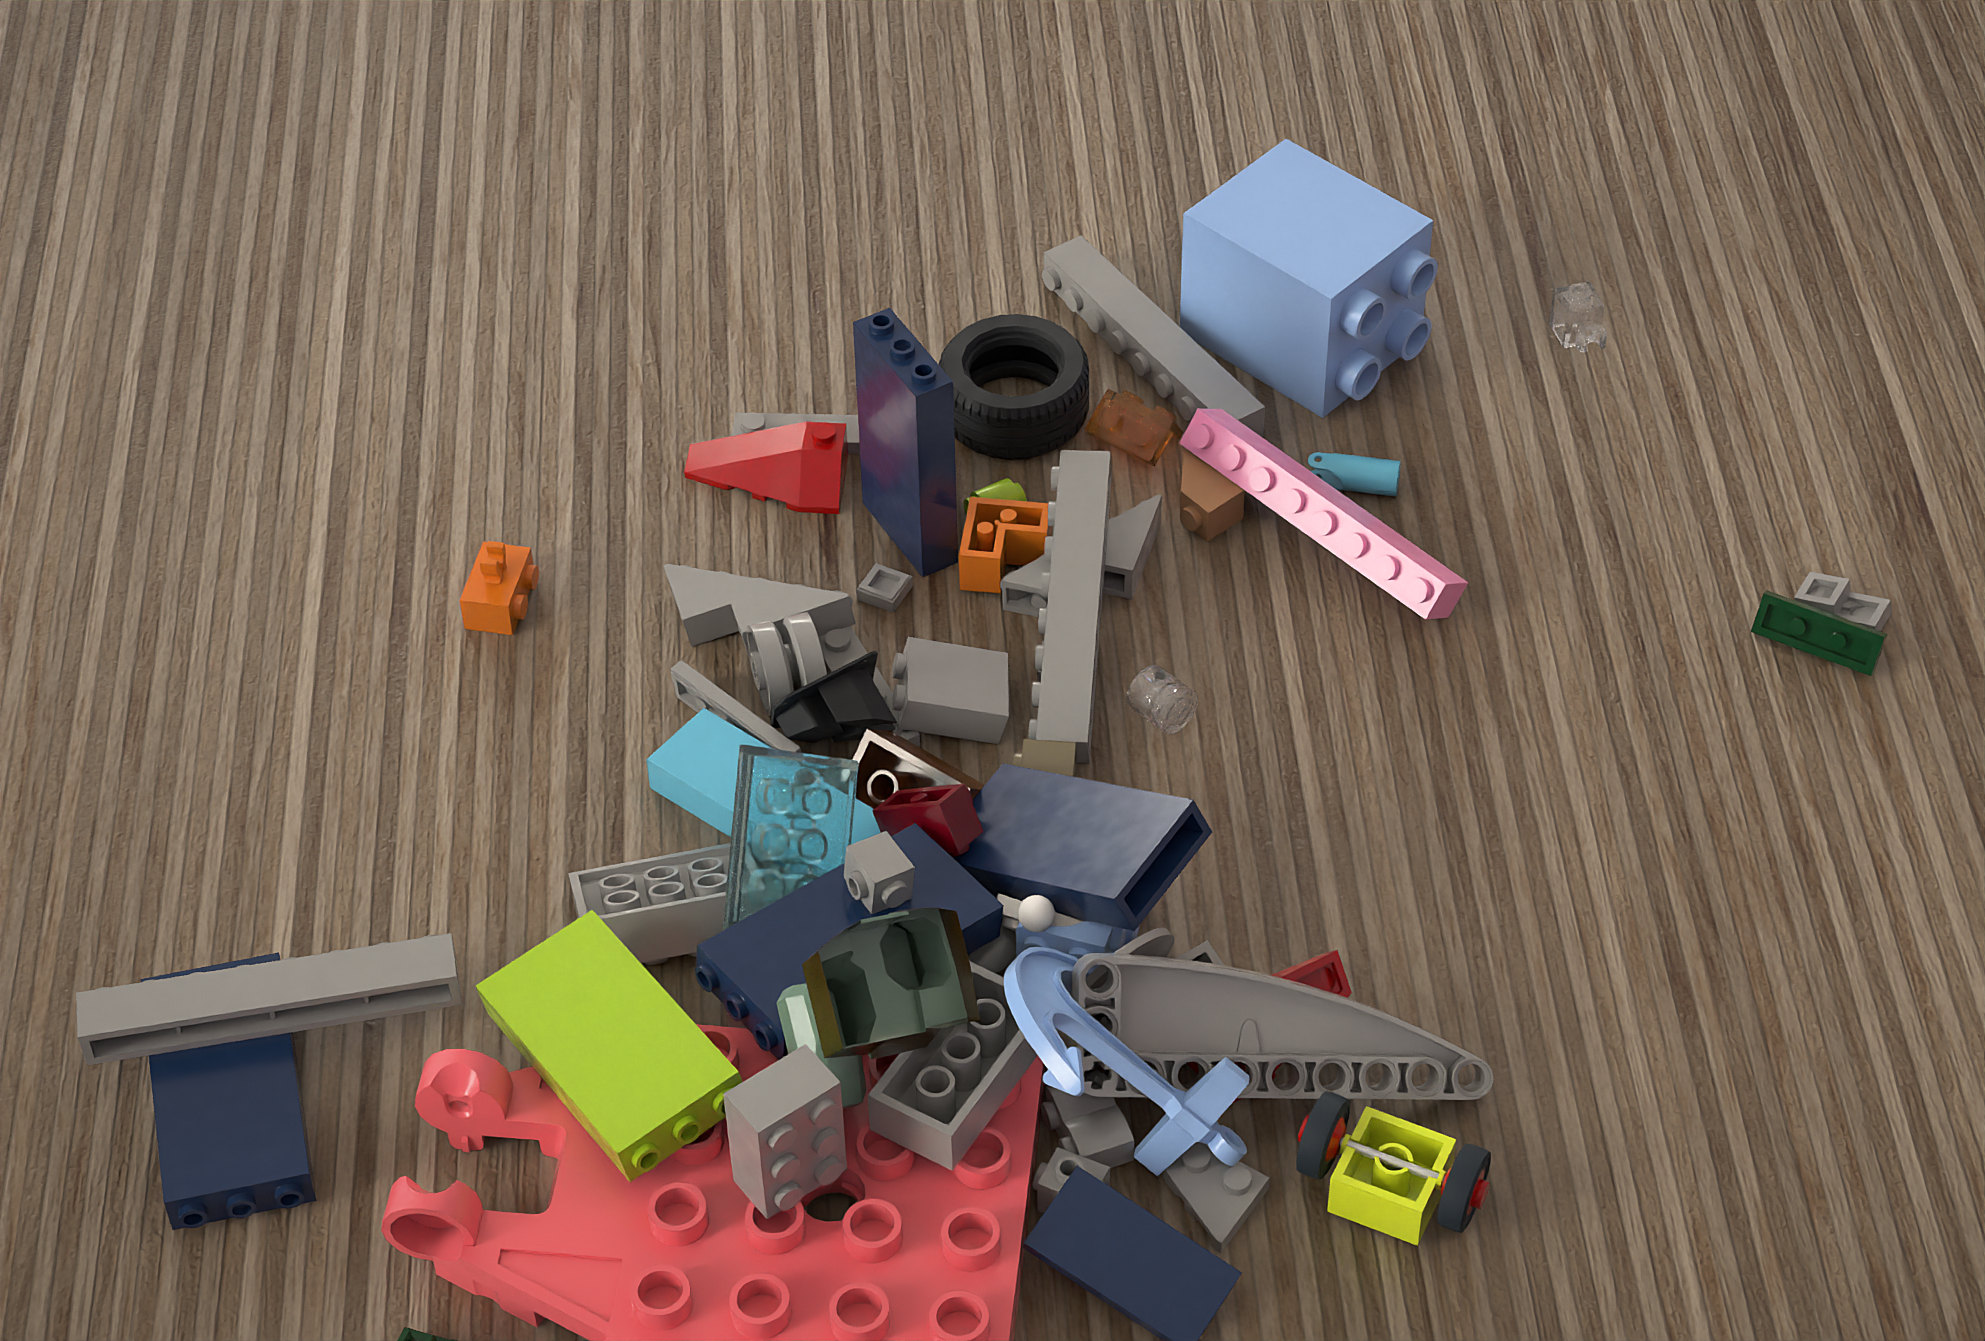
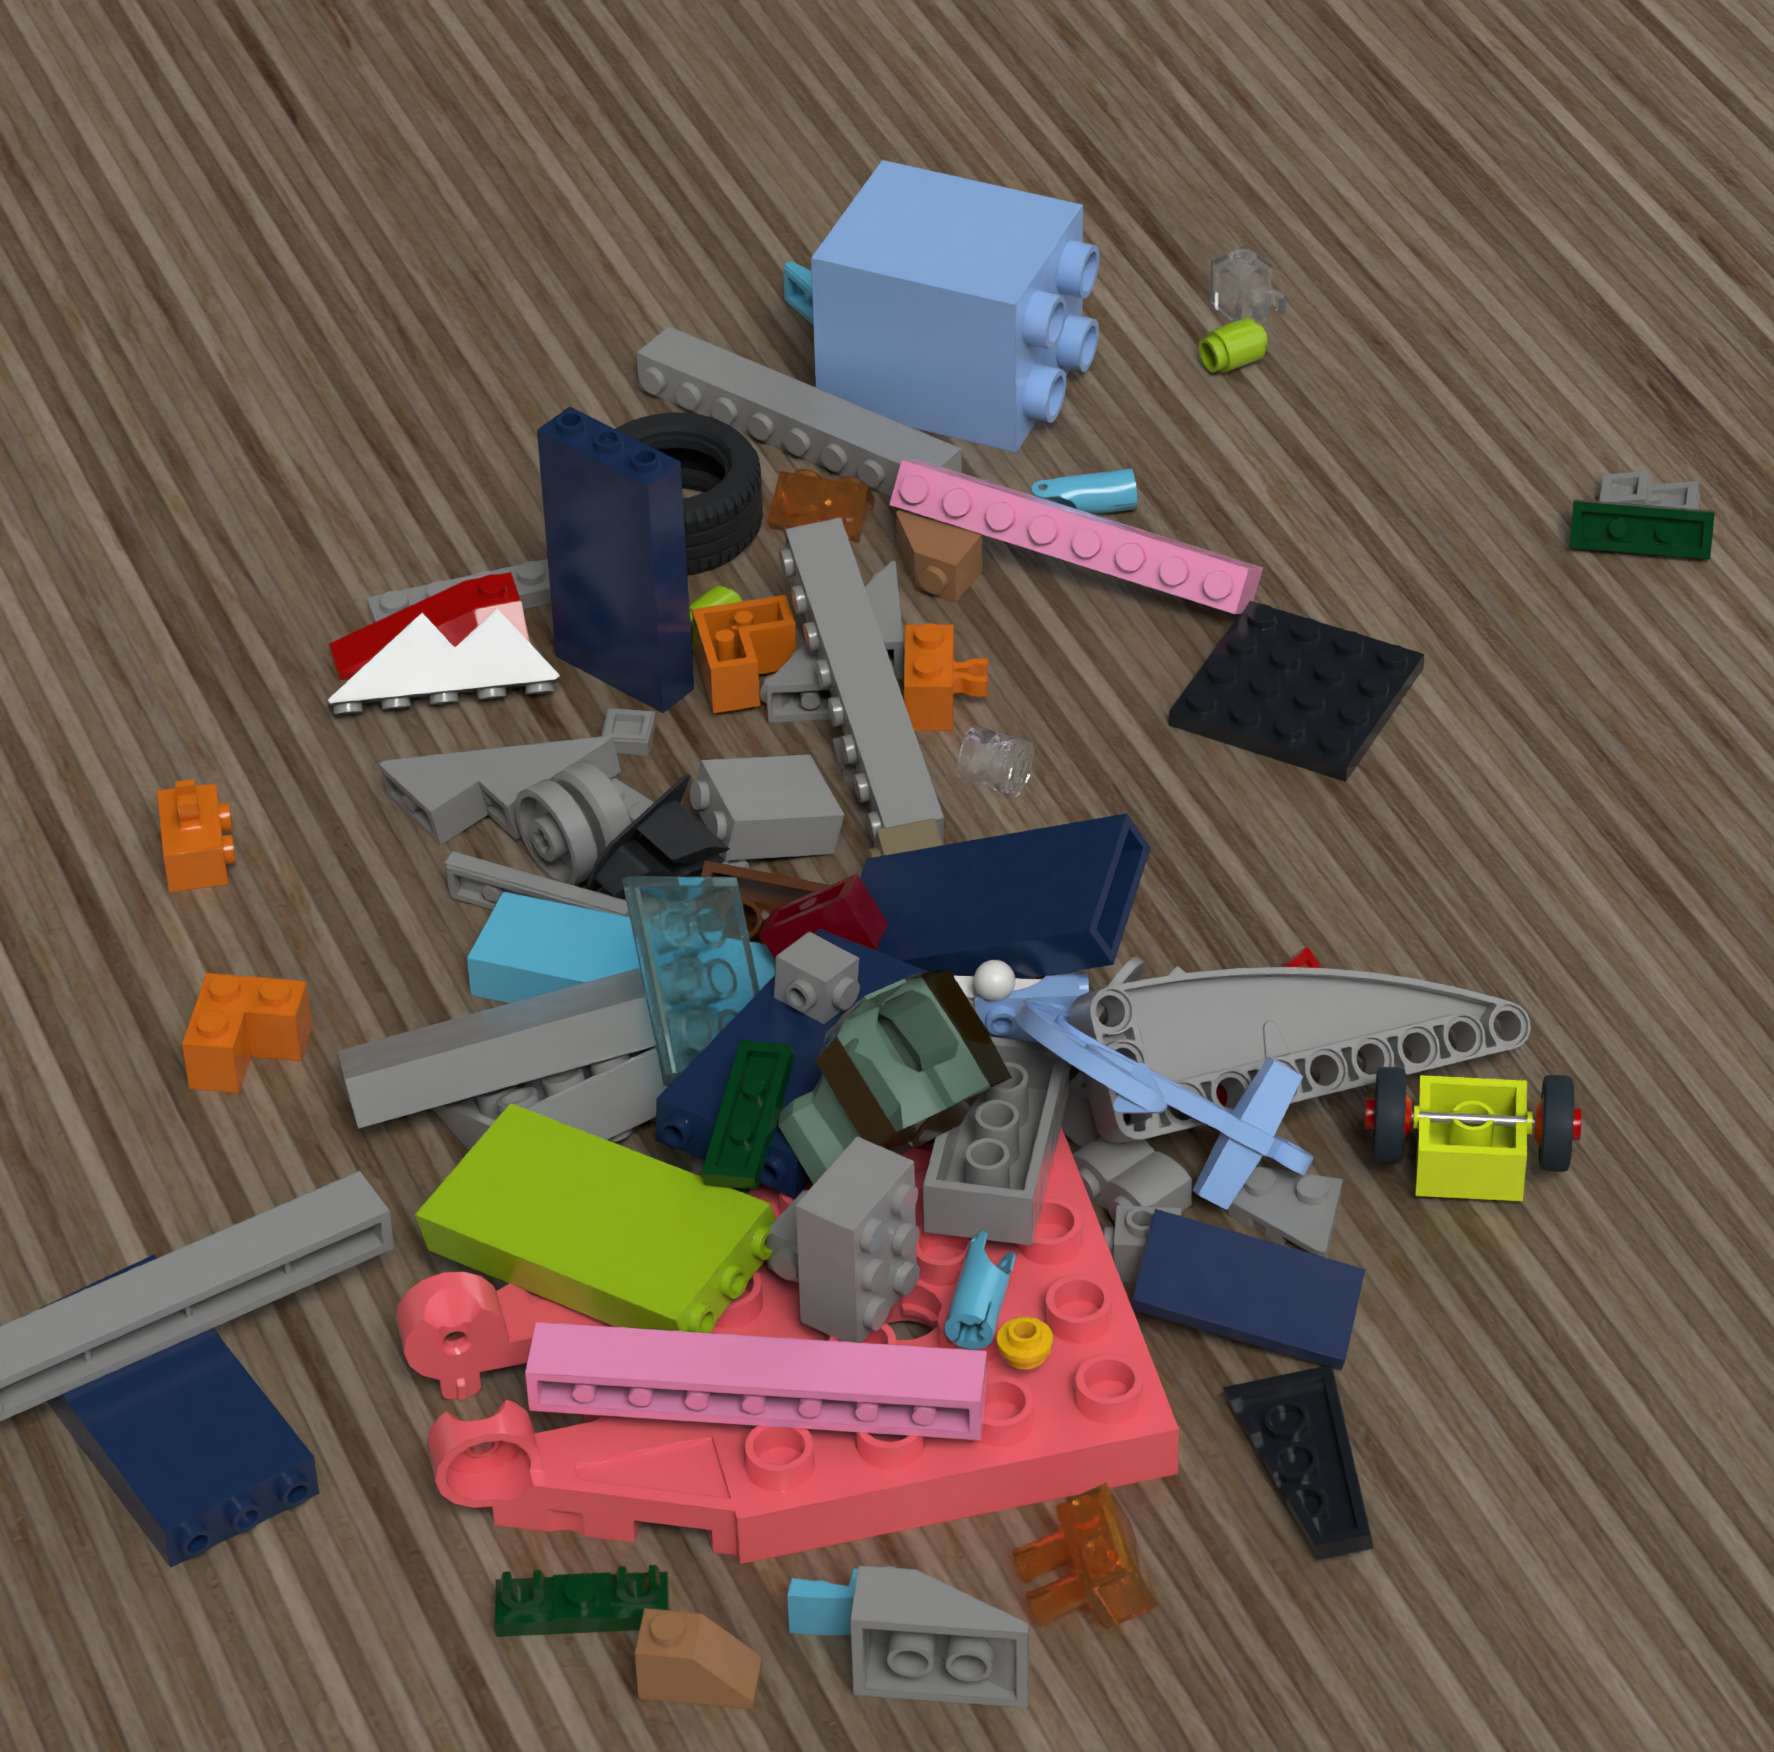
camera: 20 degrees left, 5 degrees down
none -> orange brick [182,973,313,1093]
none -> slope [328,609,560,715]
none -> light grey brick [337,968,669,1129]
none -> bright pink brick [525,1322,987,1440]
none -> dark green plate [701,1040,796,1195]
none -> orange brick [904,623,988,731]
none -> medium azure piece [944,1230,1016,1350]
none -> yellow plate [997,1317,1053,1370]
none -> black plate [1169,601,1424,782]
none -> lime brick [1198,317,1268,373]

